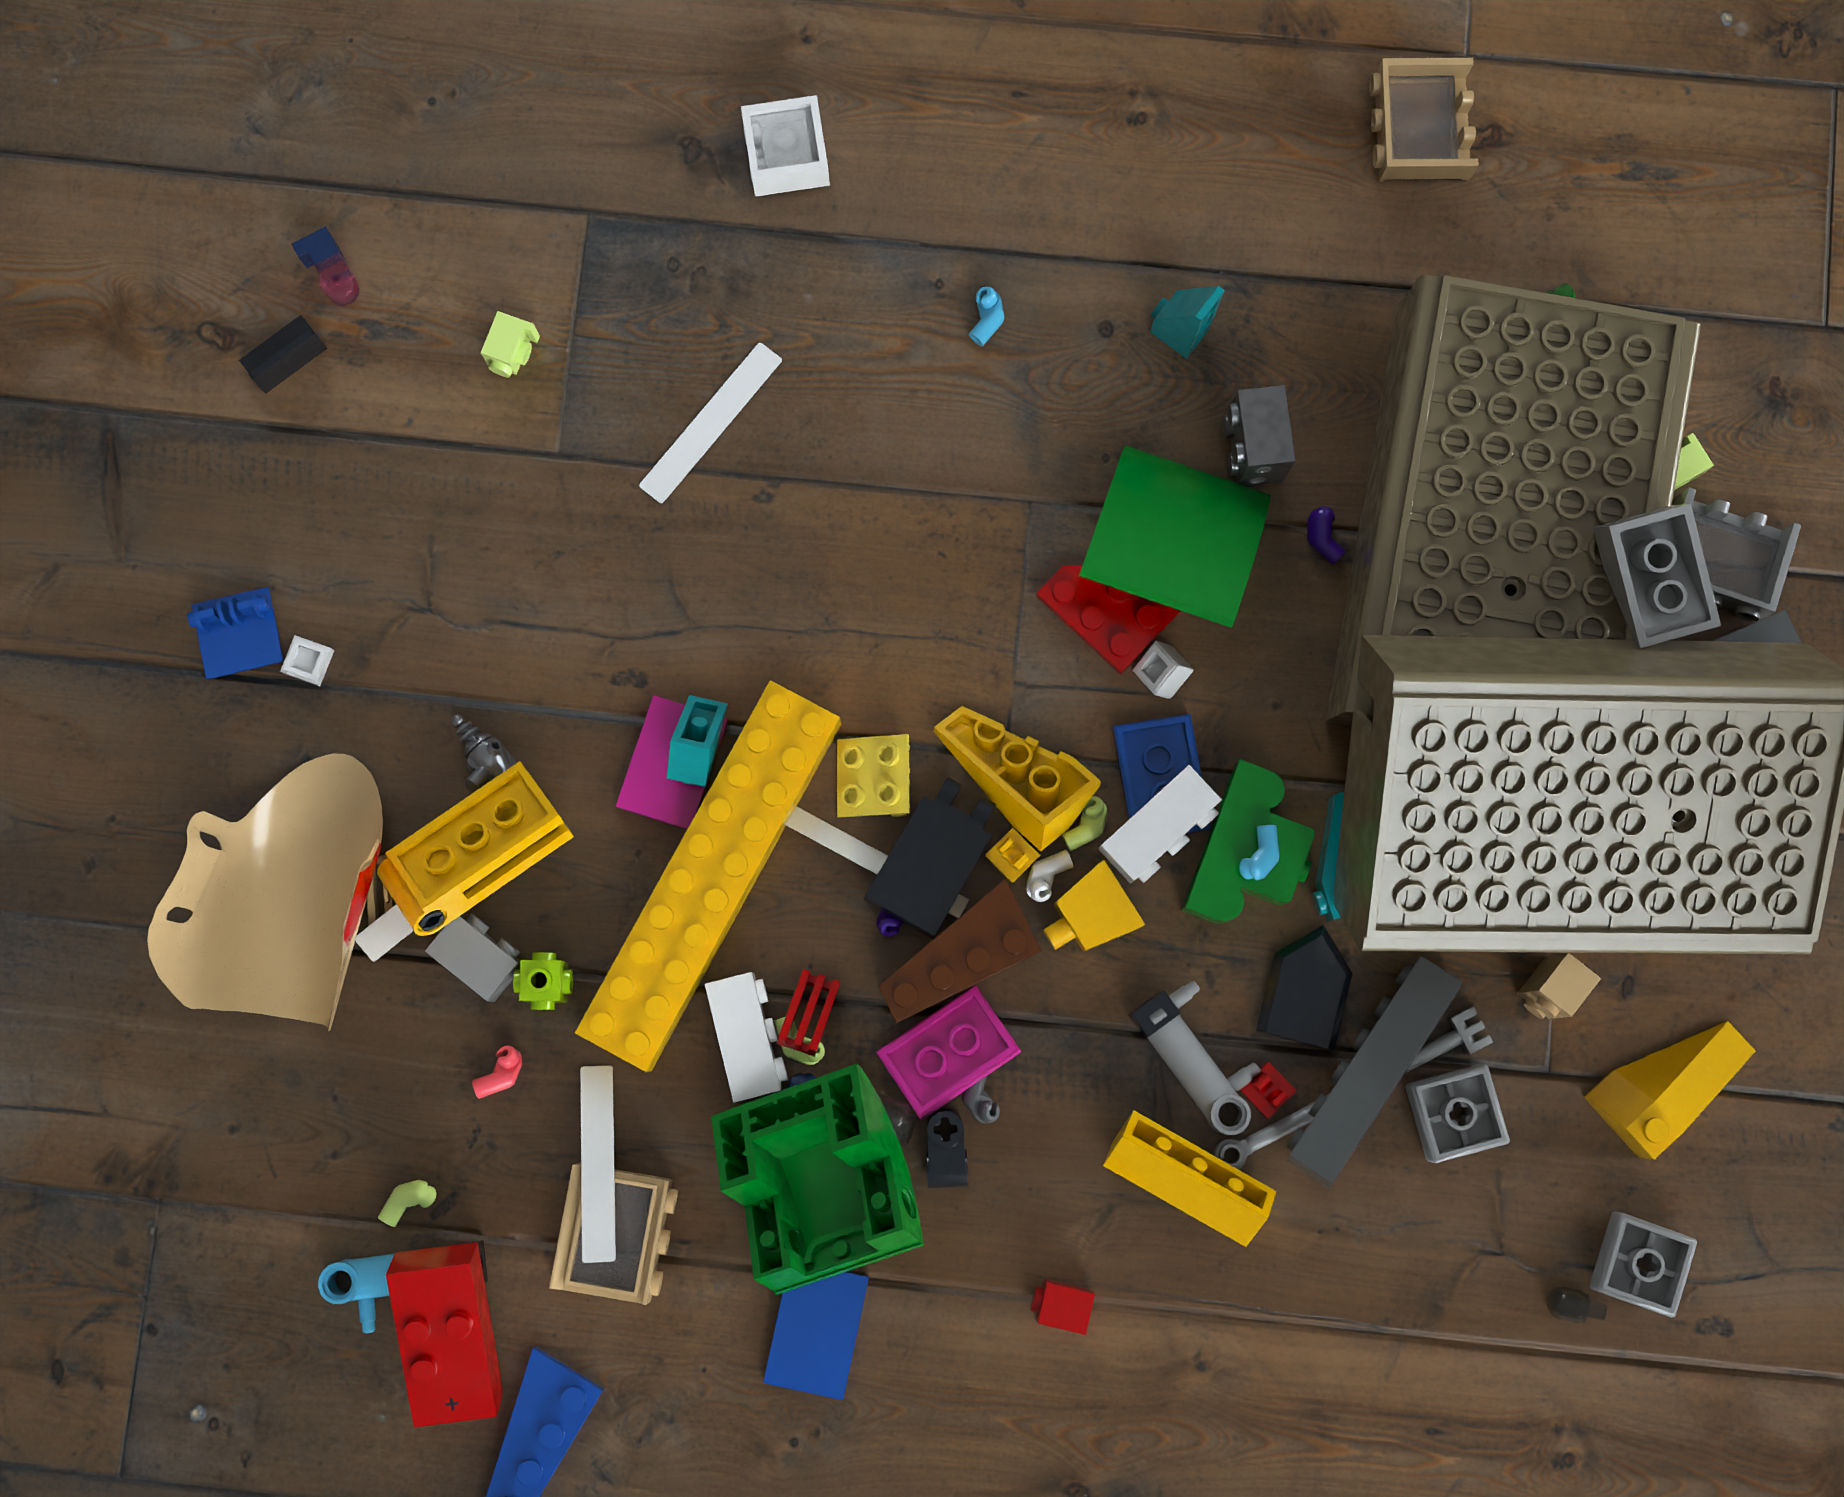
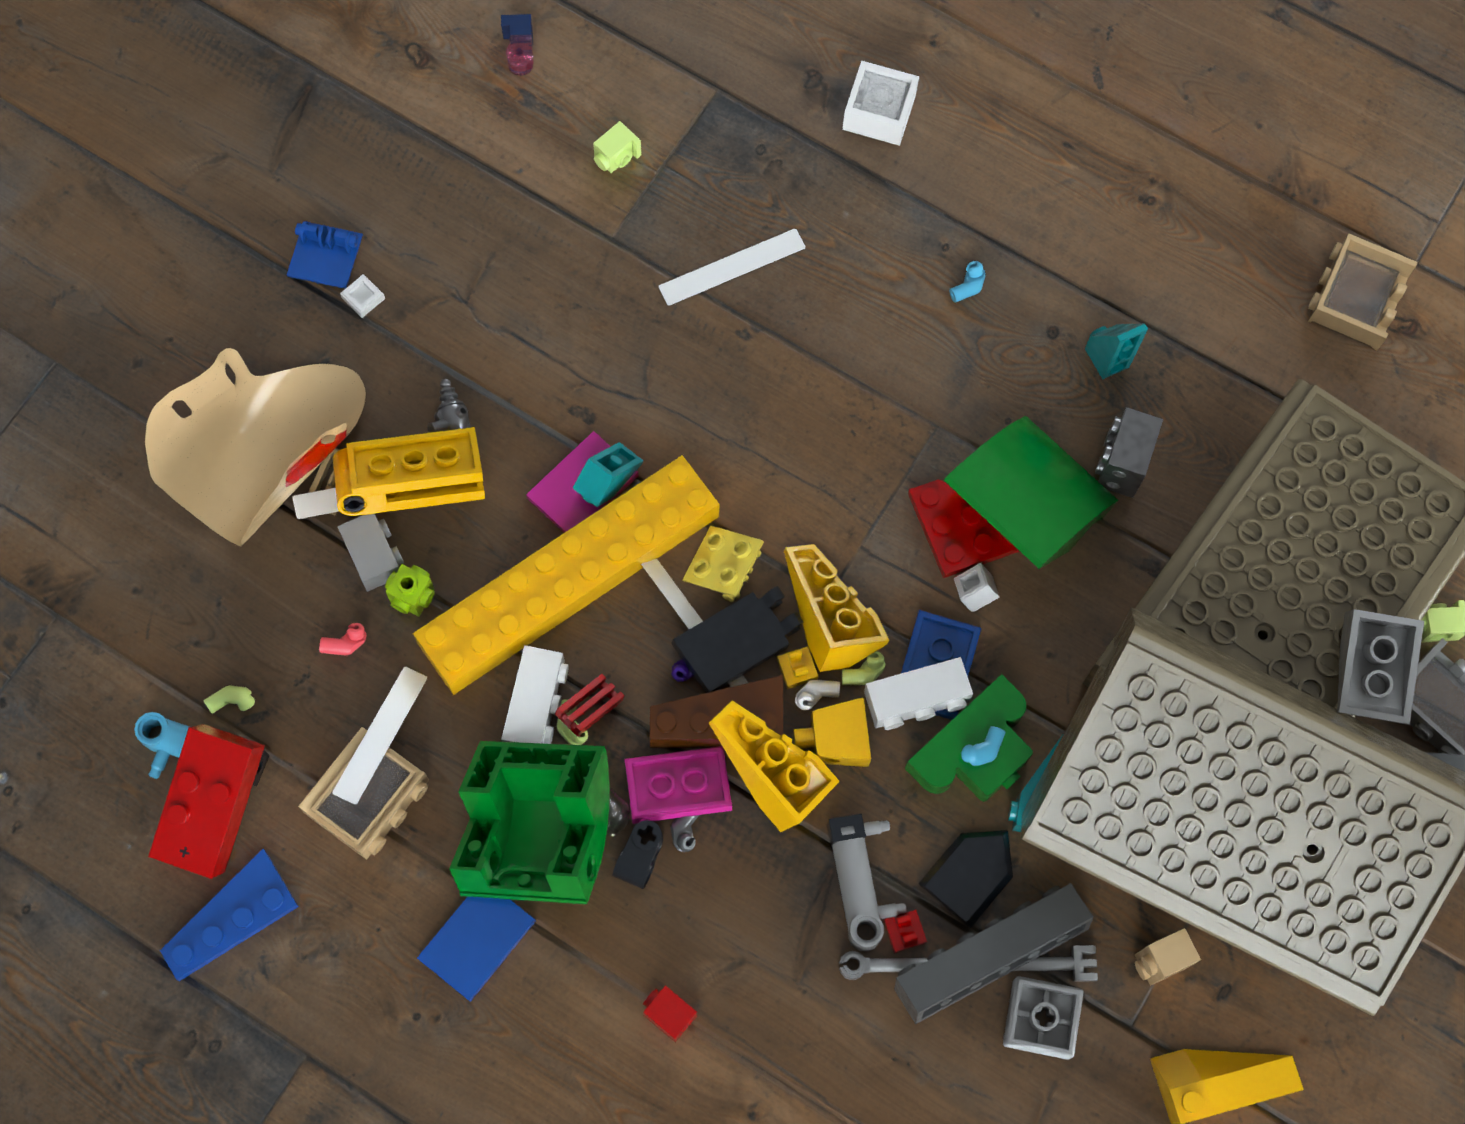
camera: 25 degrees right, 10 degrees down
black panel [239,315,327,394] -> none
yellow brick [1103,1110,1277,1247] -> none
dark purple arm [1307,506,1346,565] -> none
none -> yellow wedge [708,700,840,832]

